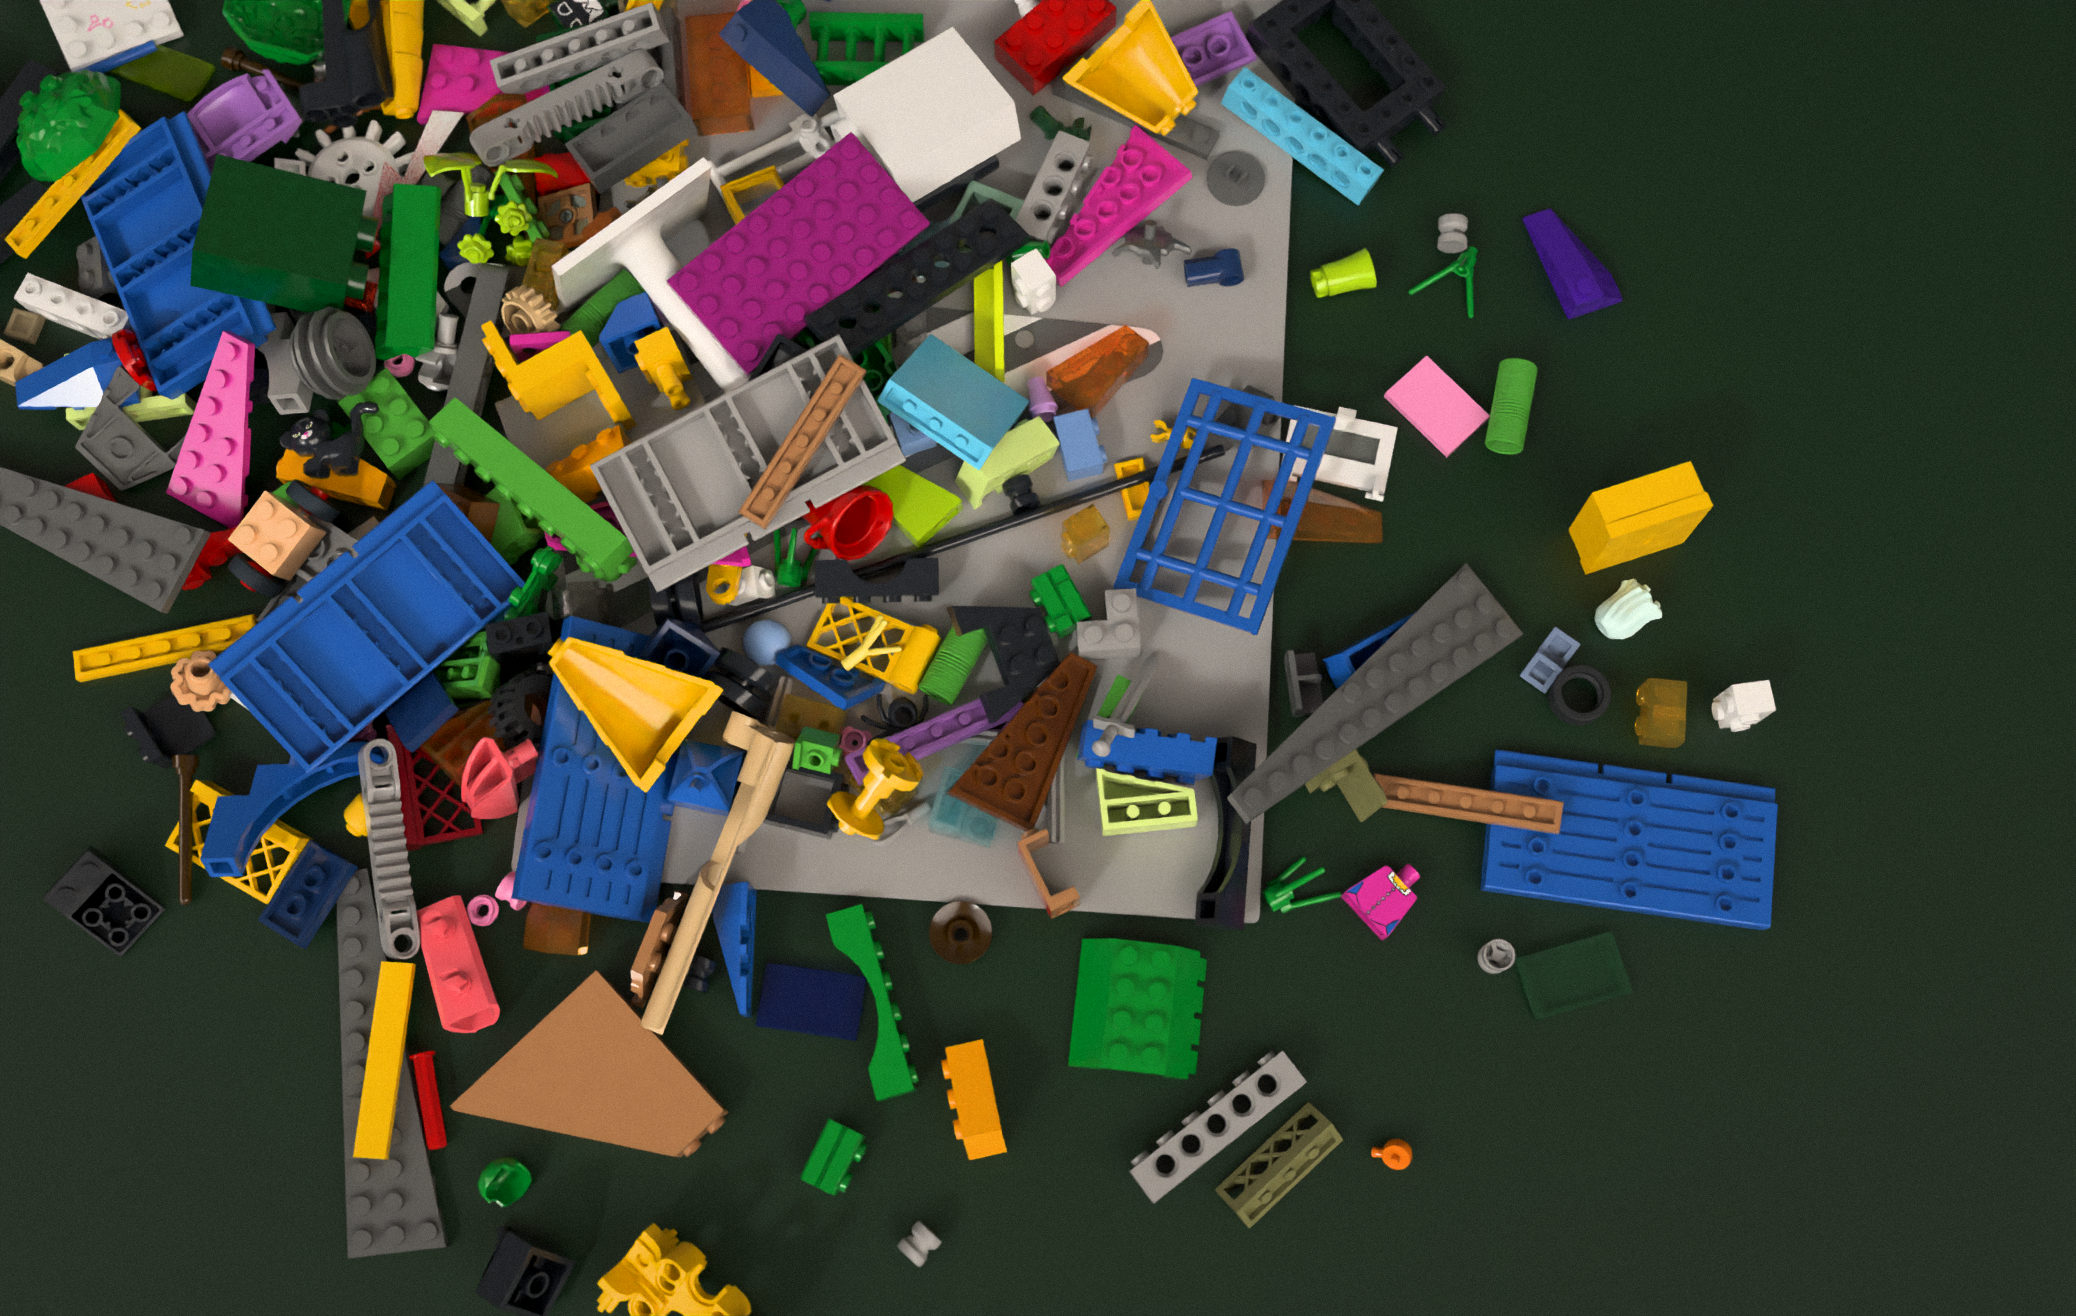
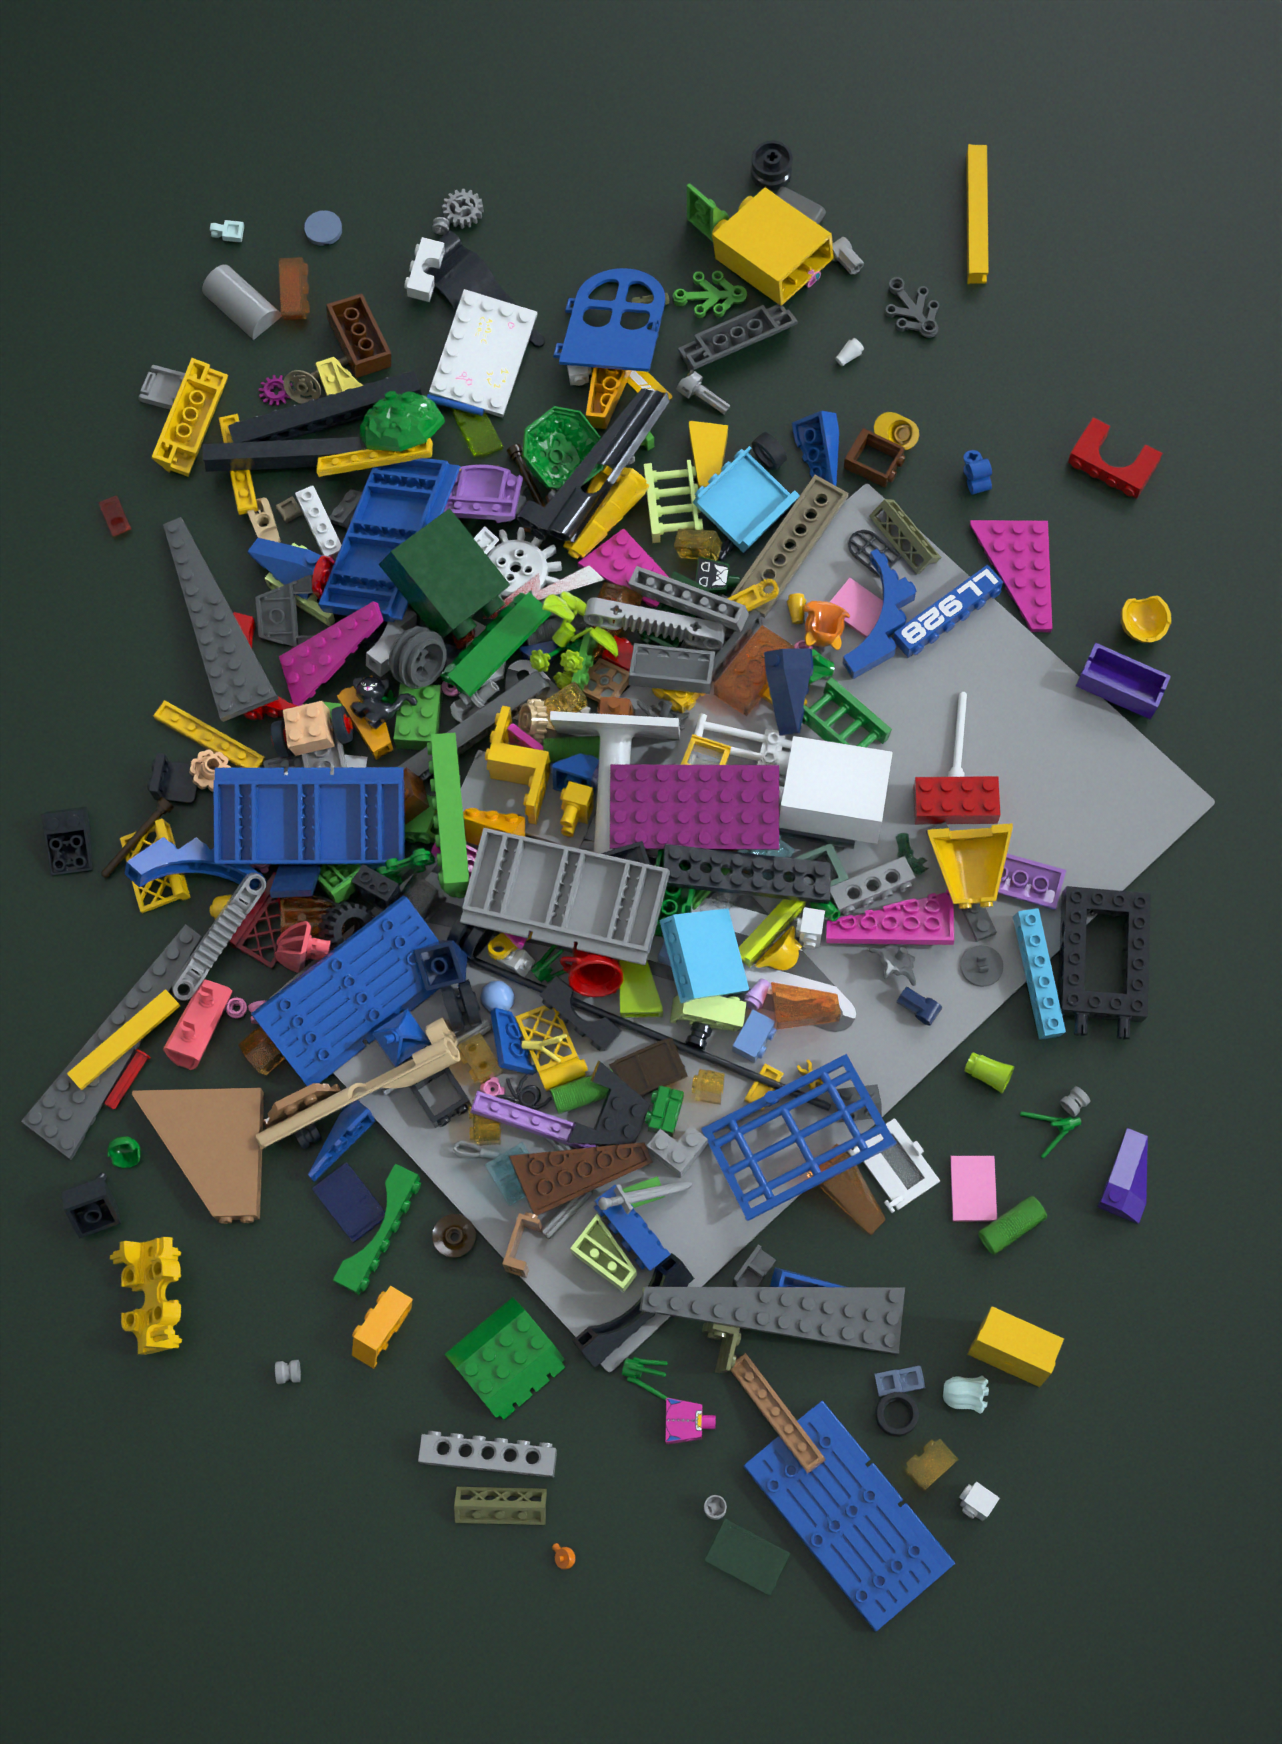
camera: 45 degrees right, 5 degrees down
dark blue tile [258,839,358,949] -> none
yellow cone [548,637,723,793] -> none
medium nougat tile [738,354,867,530] -> none
bright green brick [792,726,843,774] -> none
green brick [799,1119,868,1196] -> none
yellow piece [827,738,923,840] -> none
none -> dark brown piece [609,1037,688,1097]
none -> yellow hat [754,926,802,970]

